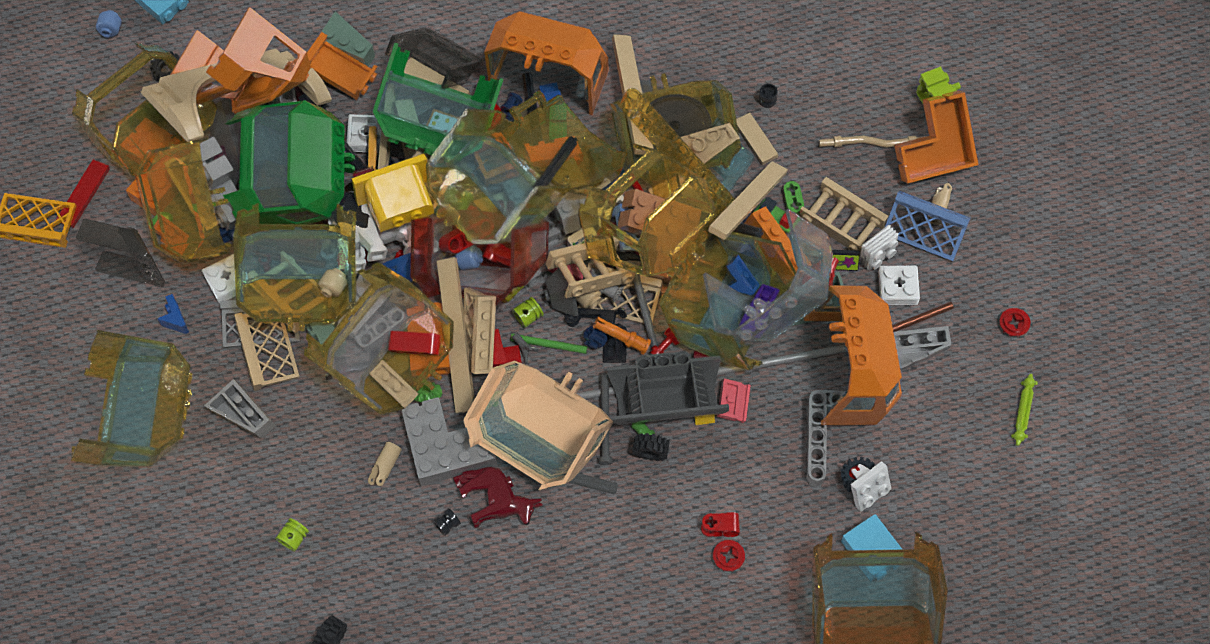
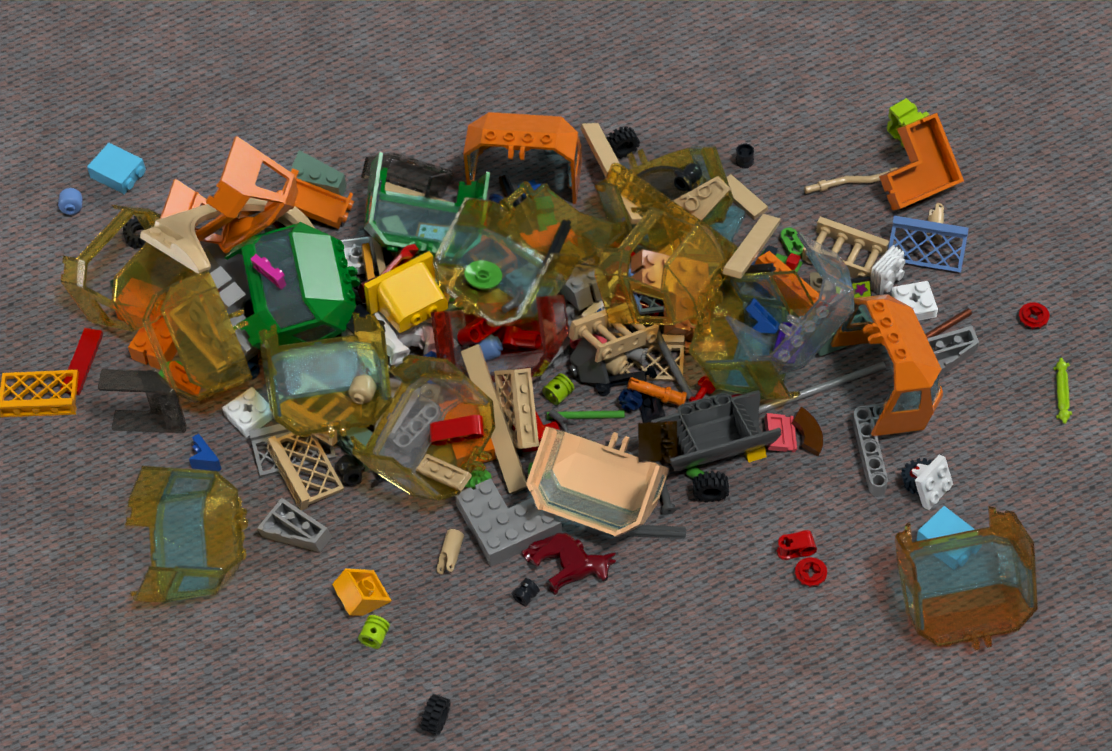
camera: 10 degrees left, 10 degrees down
none -> dark pink plate [251,254,287,290]
none -> light orange slope [332,568,392,616]
none -> black animal [336,455,366,485]
none -> red slope [379,244,419,276]
none -> bright green dish [464,260,502,289]
none -> dark grey bar [502,291,525,313]
none -> black tyre [606,126,640,159]
none -> dark brown hinge [638,421,678,463]
none -> black animal [674,163,702,192]
none -> reddish brown tile [792,407,823,456]

